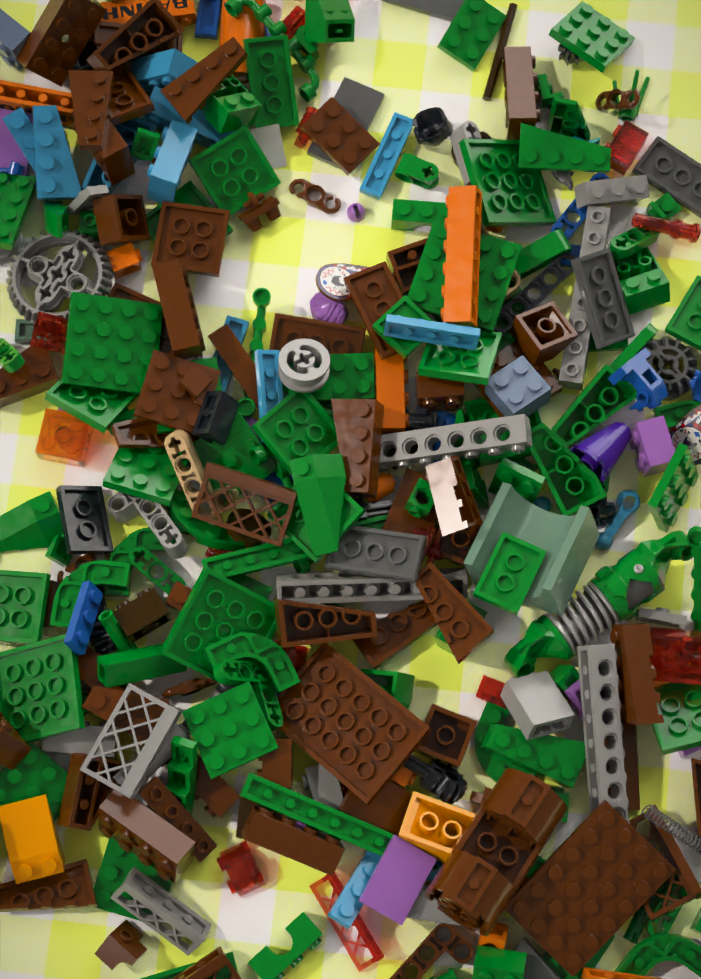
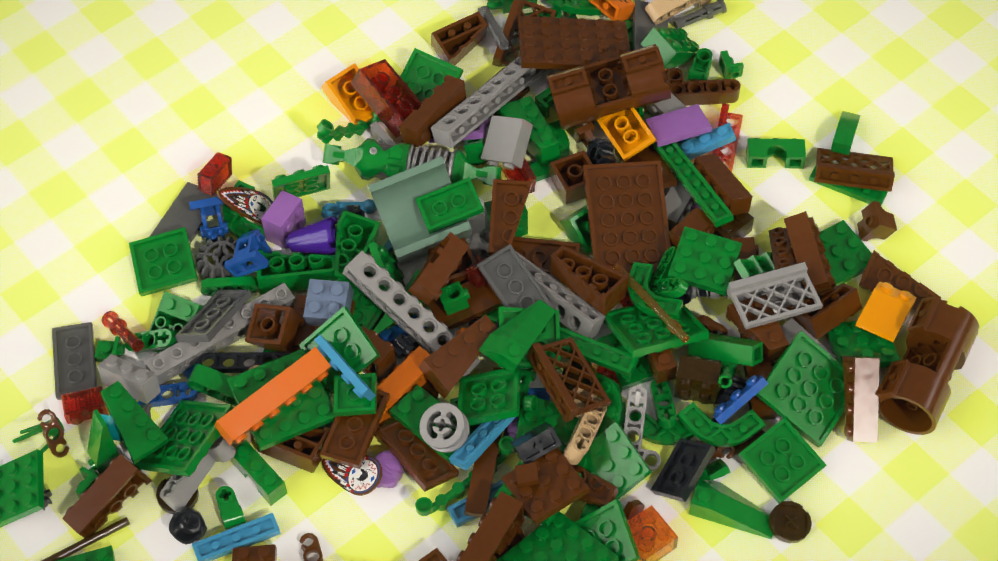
camera: 135 degrees left, 20 degrees down
light grey fence [111,867,212,956] -> none
clear red cylinder [216,840,266,897] -> none
medium lavender hinge [347,203,365,222] -> none
none -> clear orange bar [613,263,690,343]
none -> reddish brown tile [624,500,645,524]

